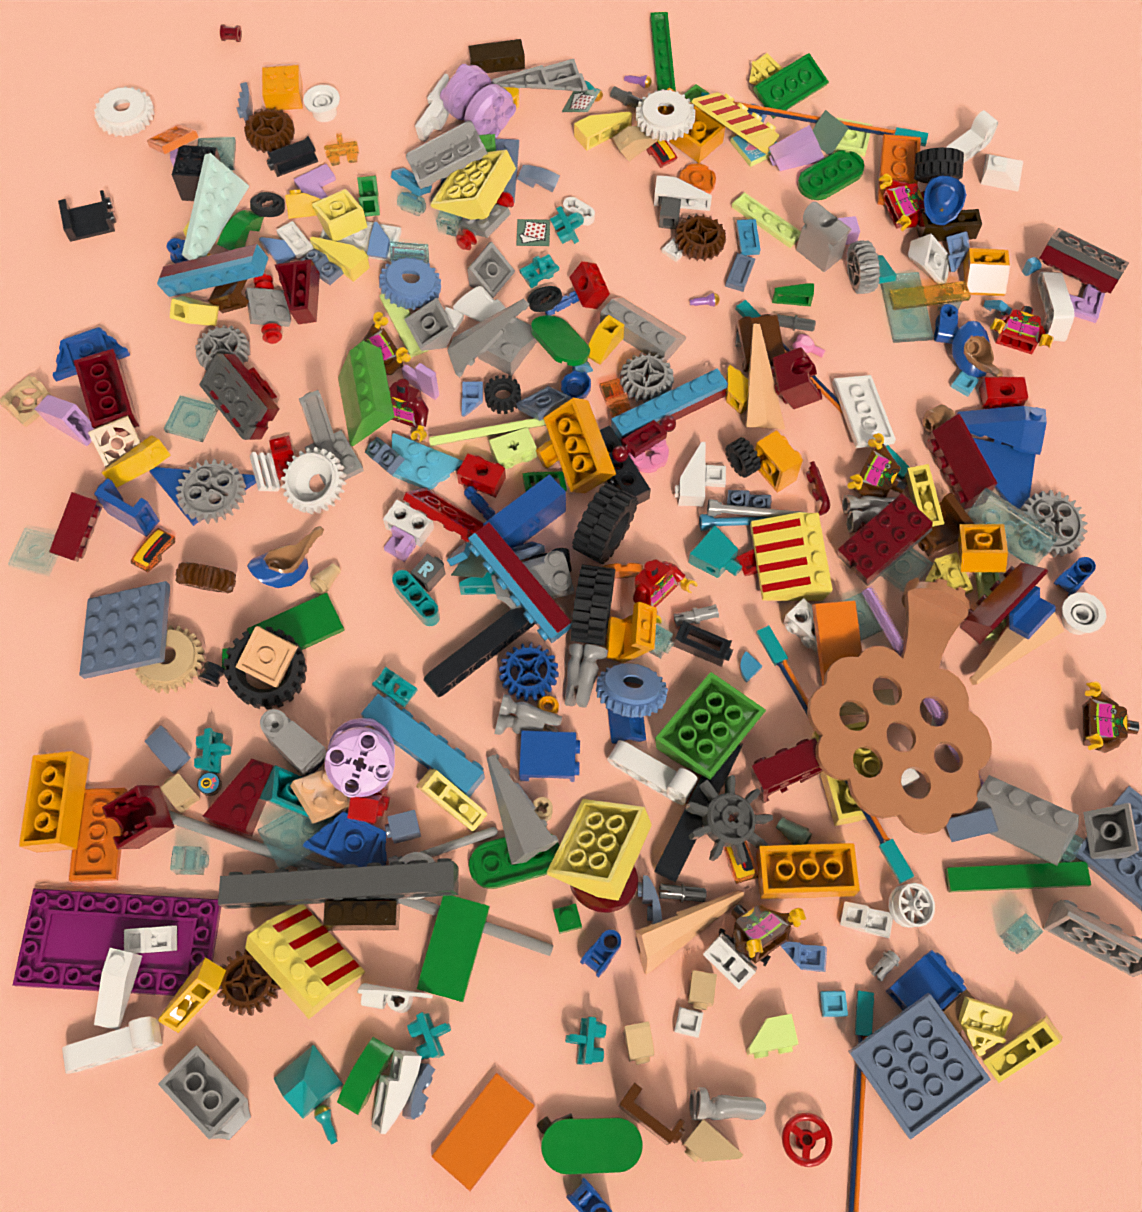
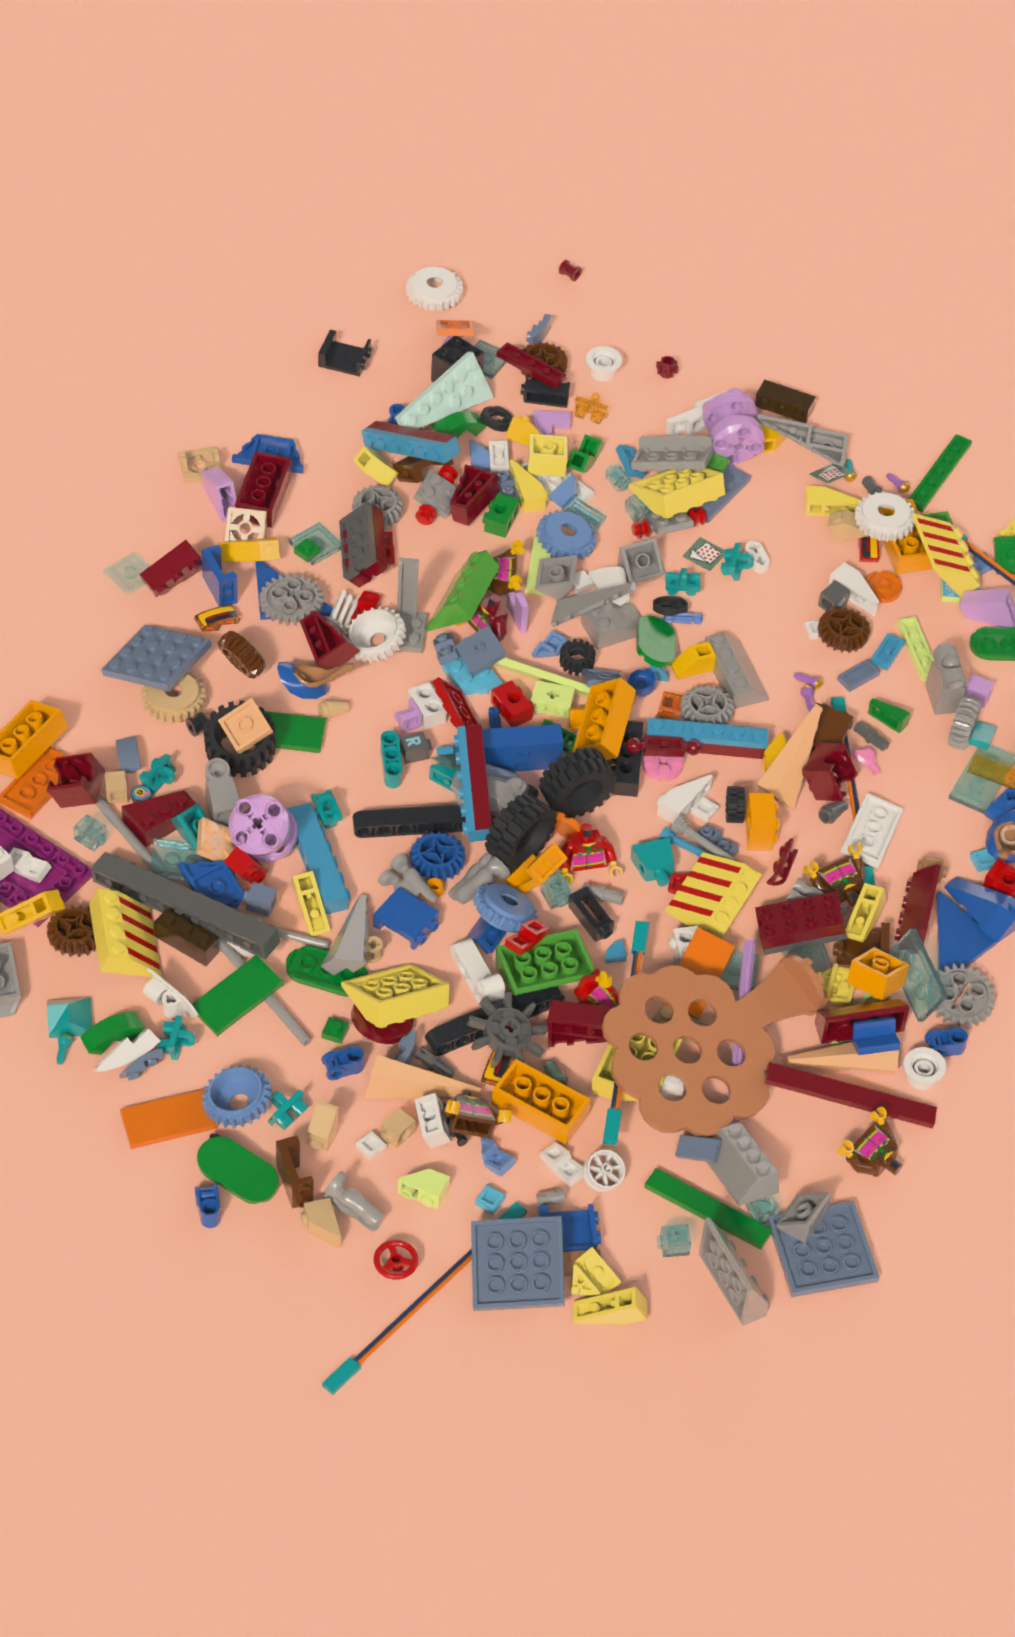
camera: 30 degrees right, 15 degrees down
light orange brick [262,65,303,111] -> none
sand blue slope [517,165,560,192] -> none
red brick [569,261,610,309] -> none
none -> medium blue gear [202,1064,272,1128]
none -> green plate [294,538,321,562]
none -> dark red wedge [300,610,360,670]
none -> sand blue plate [455,625,507,676]
none -> green brick [482,493,519,538]
none -> dark red tile [496,342,567,389]
none -> red slope [504,918,550,956]
none -> torso [573,968,618,1008]
none -> dark red gear [656,356,679,379]
none -> dark red tile [764,1062,937,1129]
none -> medium lavender piece [800,685,815,712]
none -> dark grey cone [818,800,848,824]

